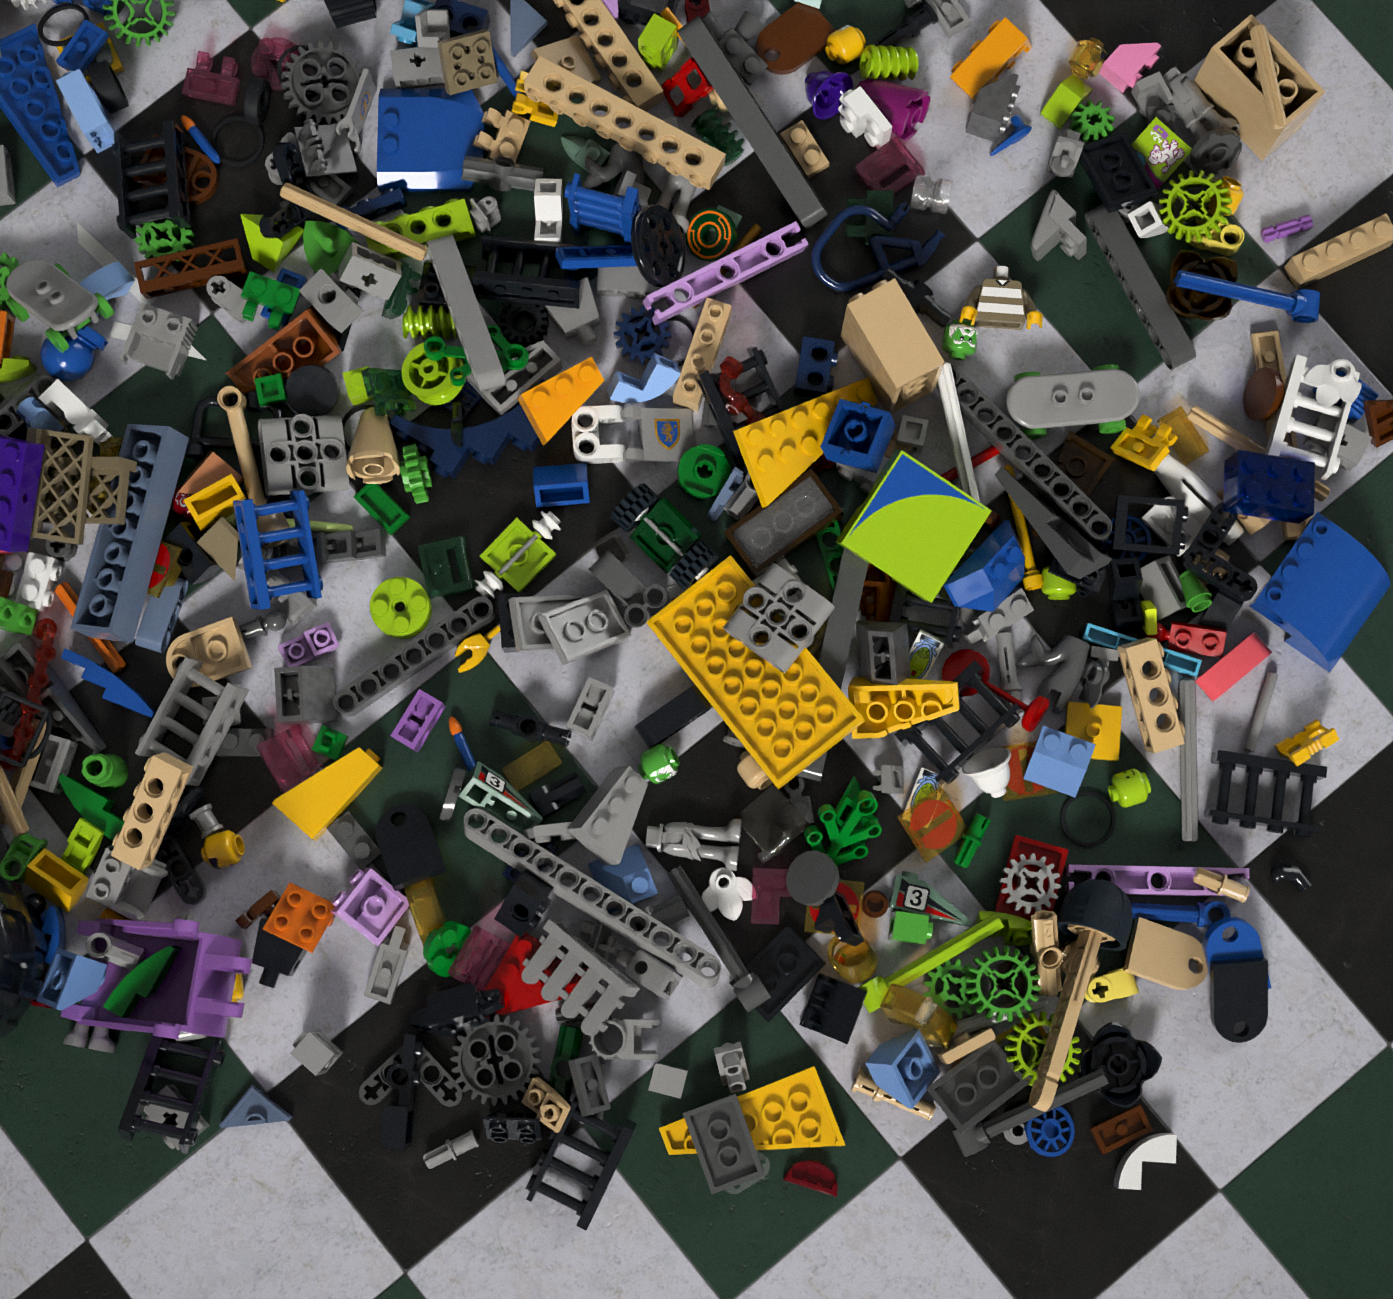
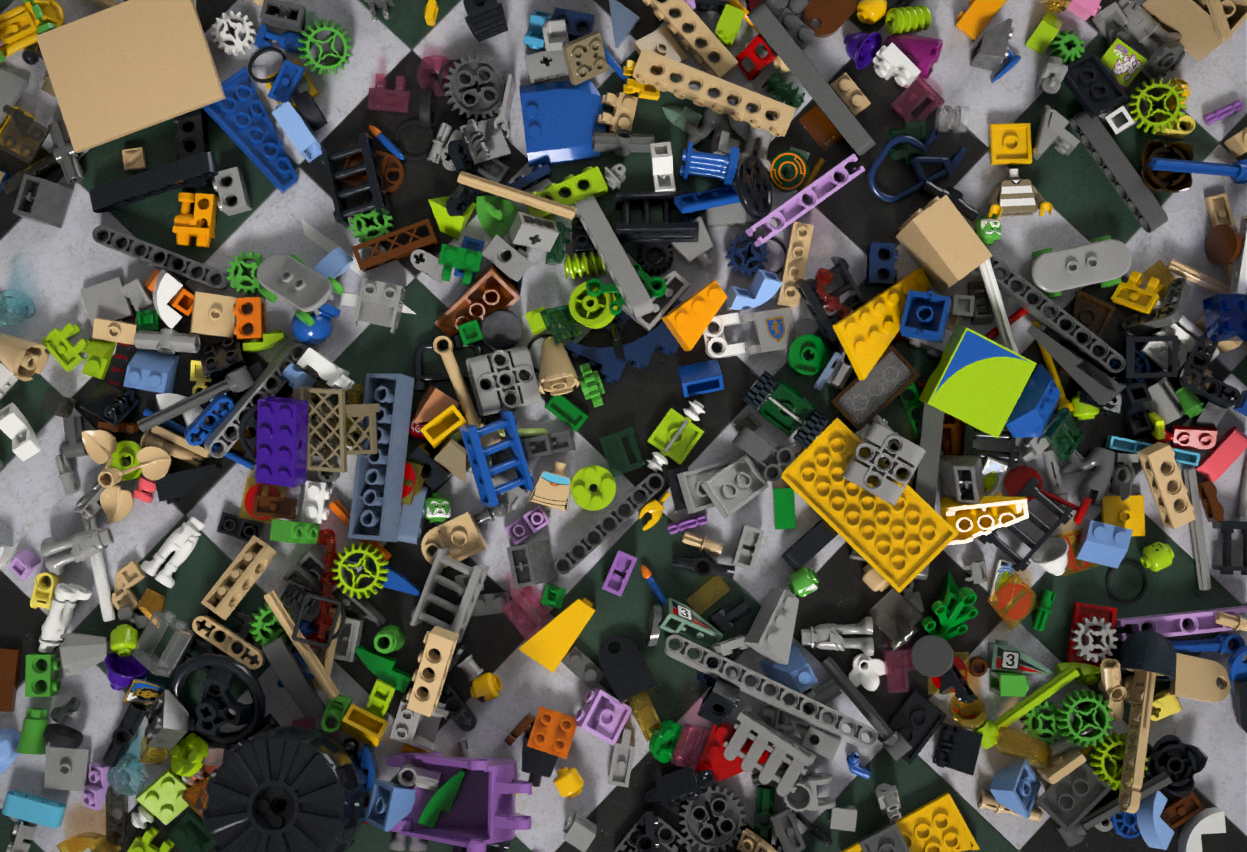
camera: 10 degrees left, 5 degrees up
none -> lime gear [332,542,390,599]
none -> bright green head [424,493,451,523]
none -> light grey axle [427,123,452,164]
none -> tan torso [529,461,572,512]
none -> yellow head [553,766,584,799]
none -> medium lavender axle [667,513,707,534]
none -> tan axle [682,532,723,556]
none -> green tile [773,488,796,530]
none -> black piece [795,811,832,846]
none -> reddish brown sticker [799,106,842,151]
none -> blue arm [846,752,871,780]
none -> dark grey slope [968,281,995,325]
none -> yellow plate [988,123,1032,165]
none -> clear green plate [1043,407,1085,462]
none -> dark grey beam [1122,278,1191,335]
none -> light blue brick [1136,790,1174,850]
none -> reddish brown plate [1197,480,1224,522]

